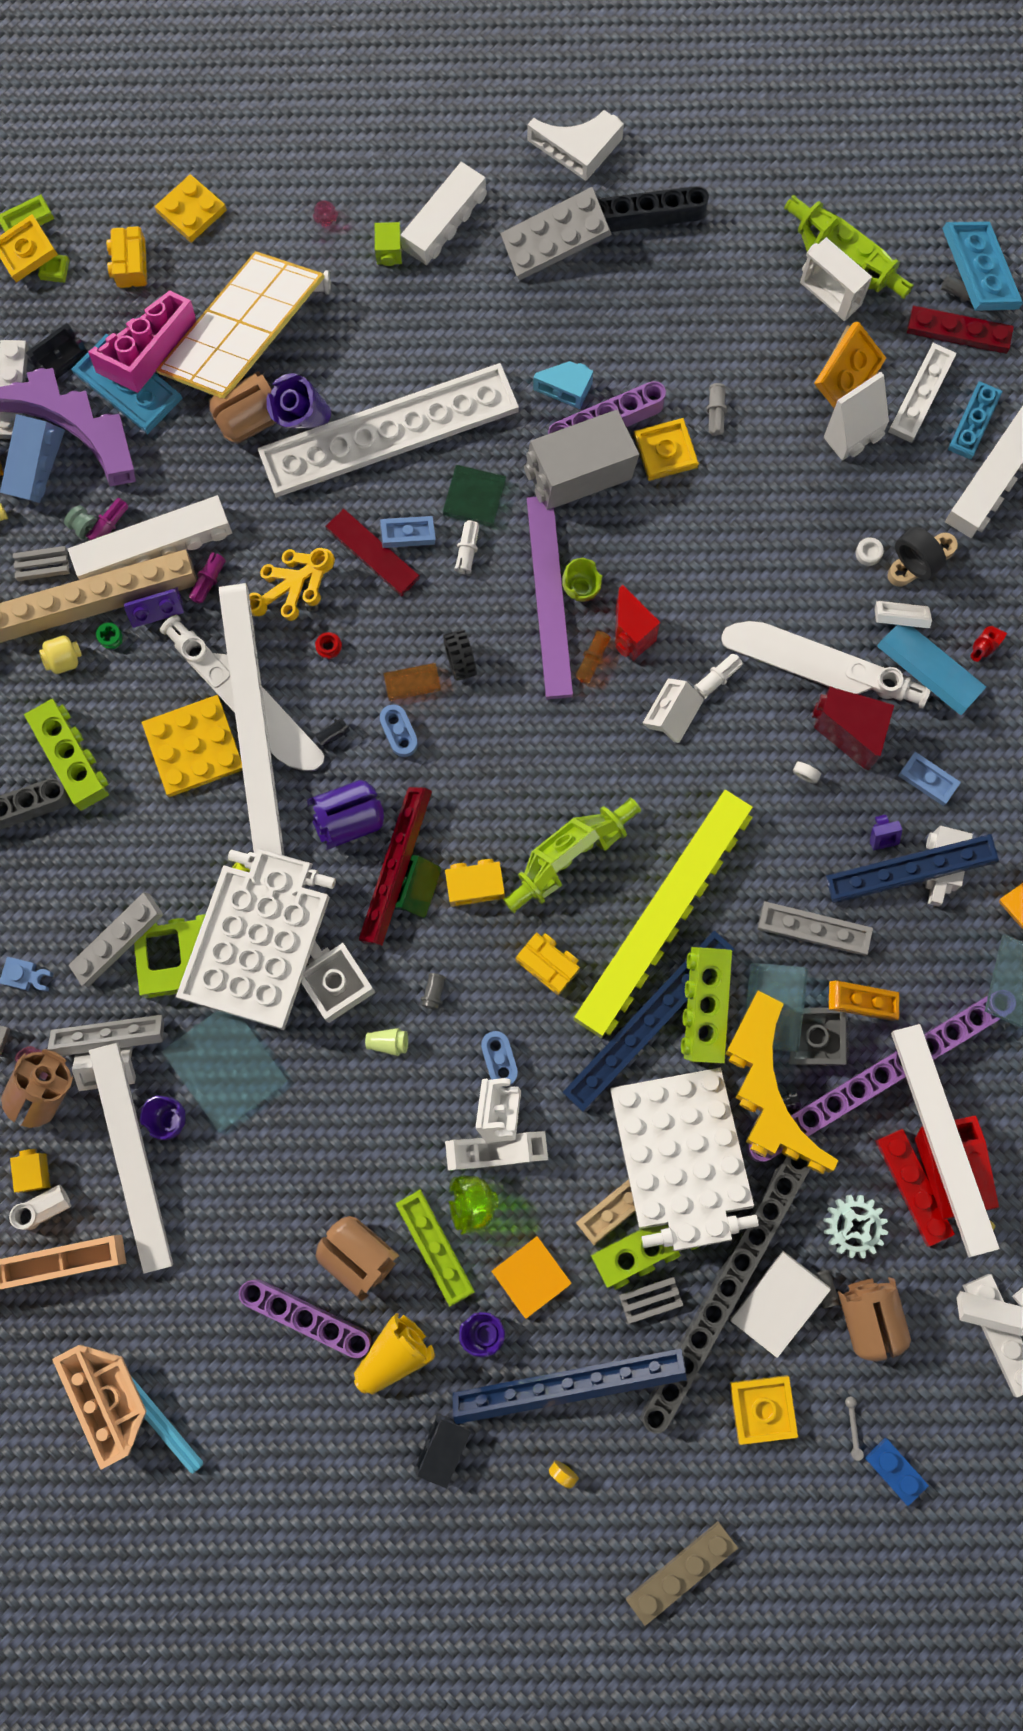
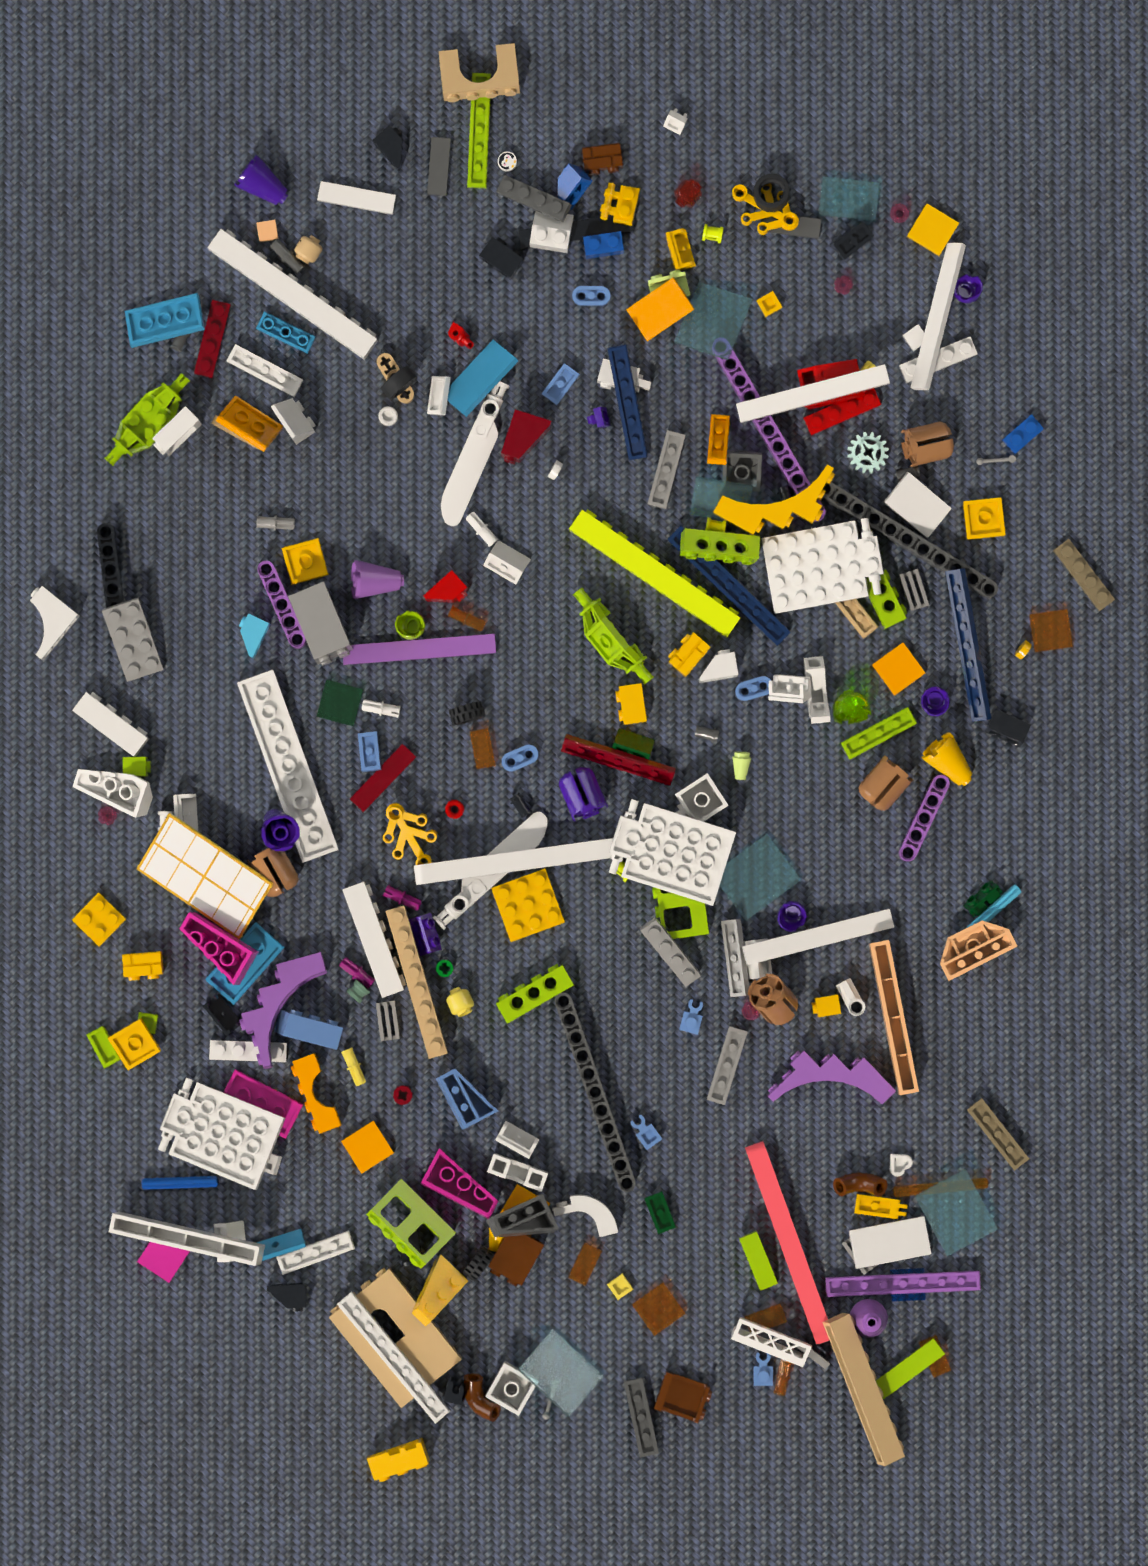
camera: 90 degrees left, 10 degrees up
none -> white wedge [73,769,153,818]
none -> white hinge [173,794,198,831]
none -> medium lavender cone [351,560,404,599]
none -> white slope [699,649,738,683]
none -> neon yellow bush [705,517,727,532]
none -> dark green hinge [963,880,1002,918]
none -> clear orange tile [1029,609,1073,653]

